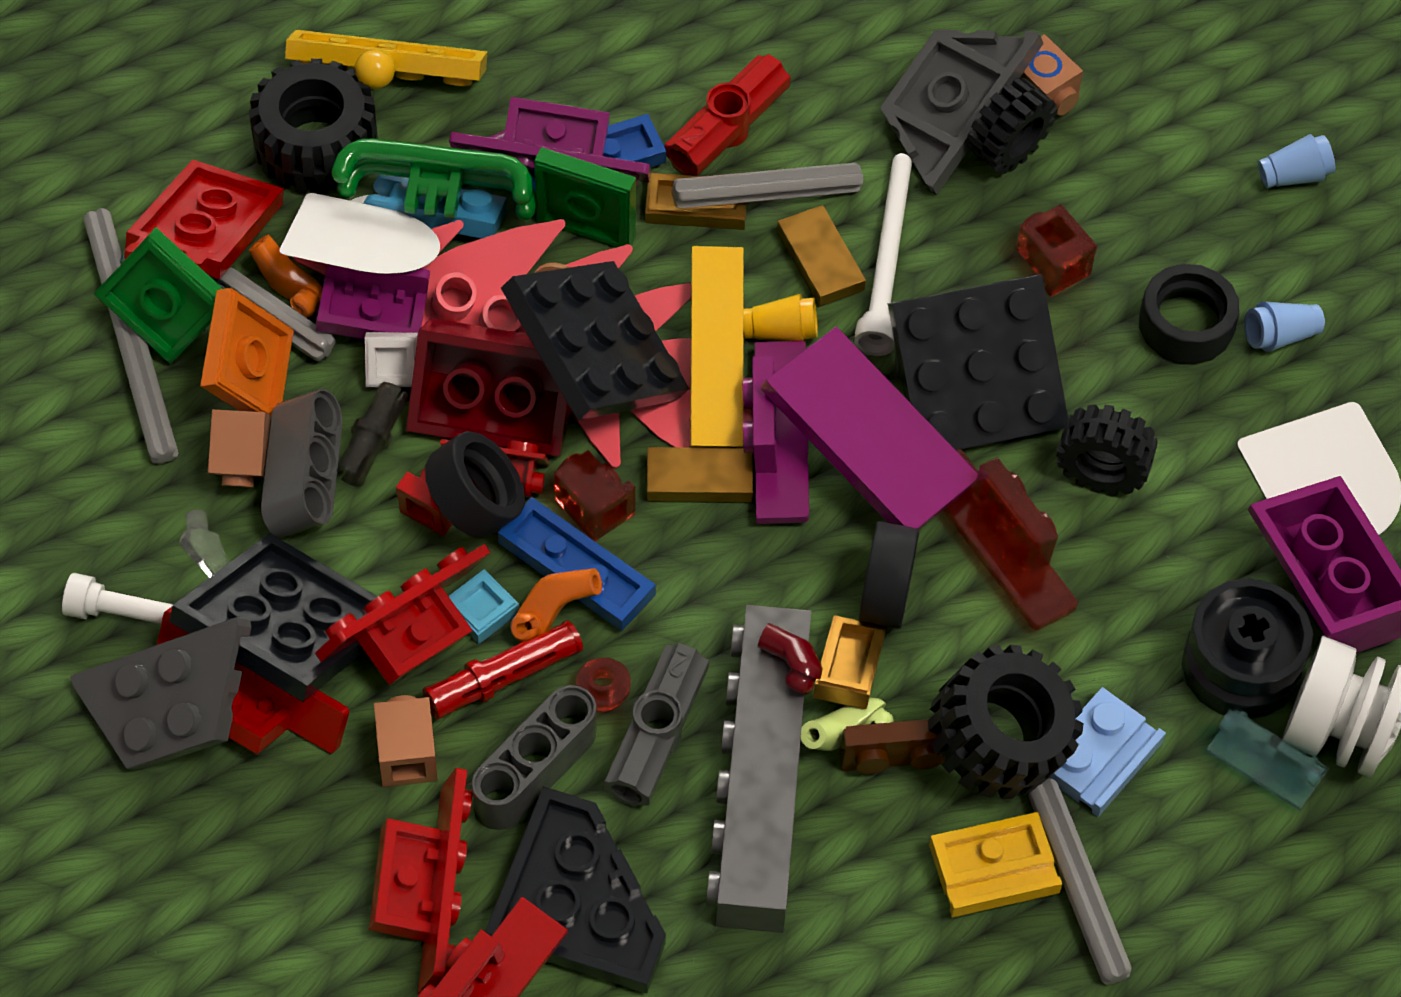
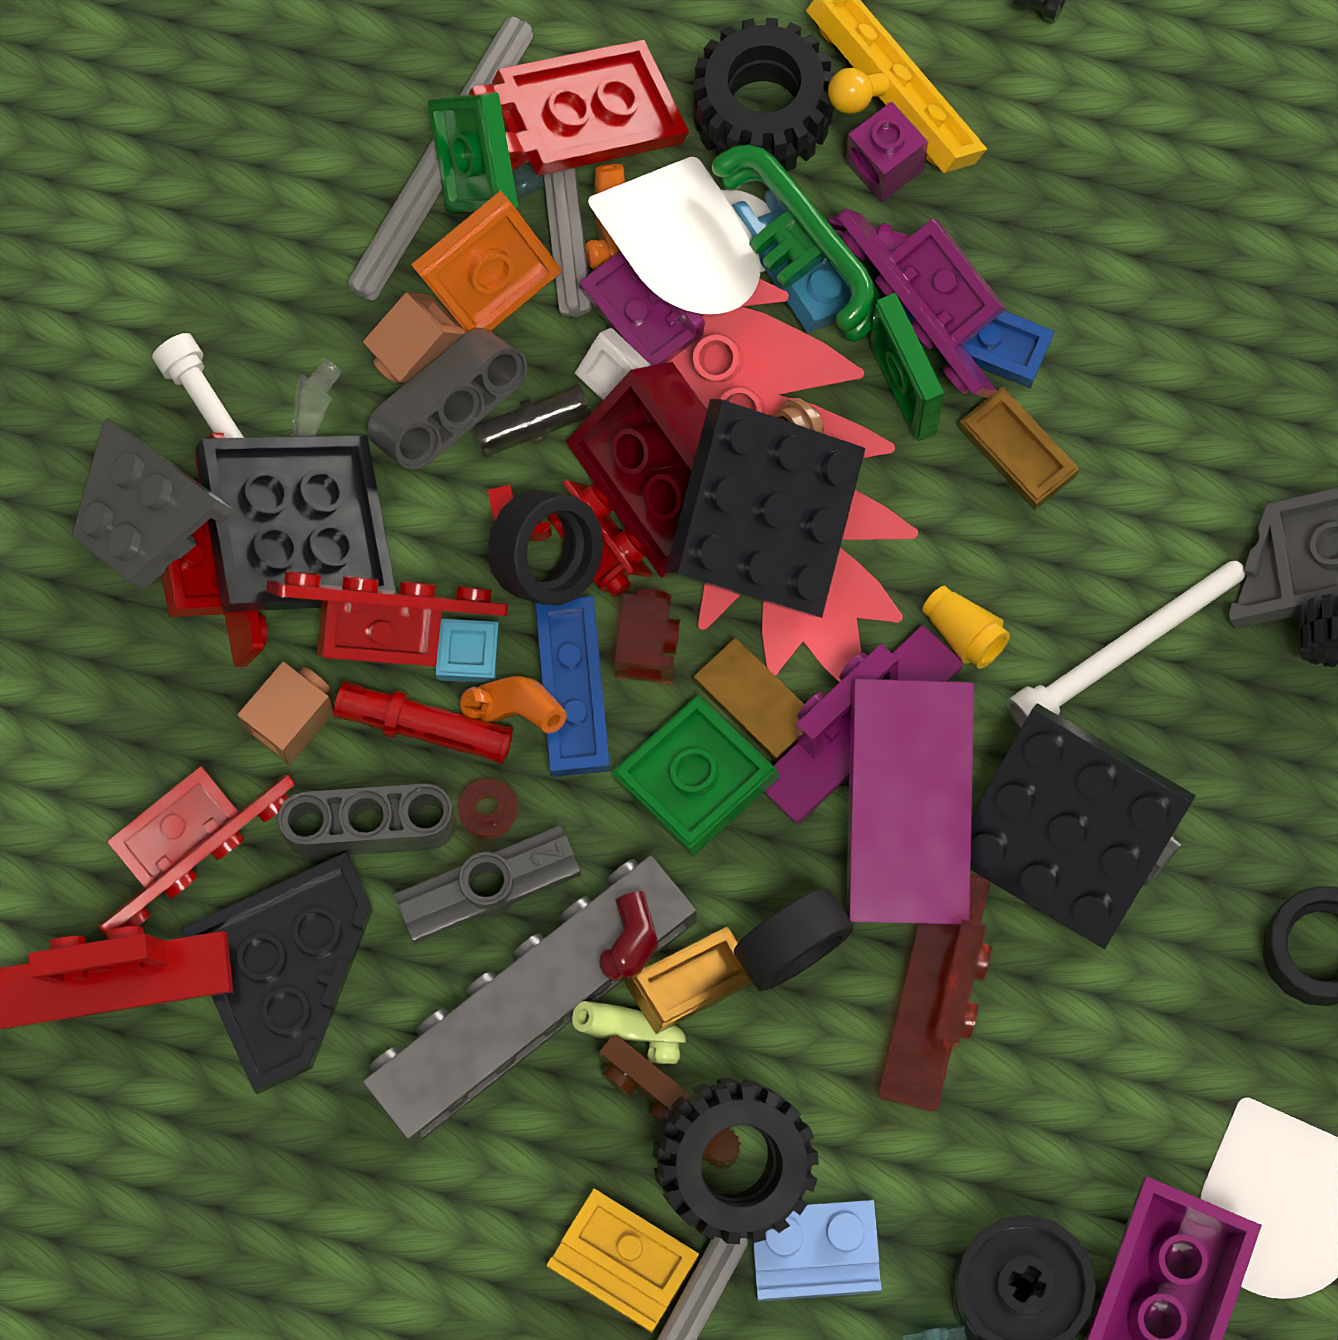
camera: 50 degrees right, 15 degrees up
red piece [664,54,791,176] -> none
light grey axle [671,163,863,208] -> none
yellow tile [690,246,744,448] -> none
pearl gold tile [777,205,866,307] -> none
clear red brick [1016,204,1097,297] -> none
black tyre [1056,404,1158,496] -> none
none -> green tile [611,695,780,857]
none -> magenta brick [846,101,928,203]

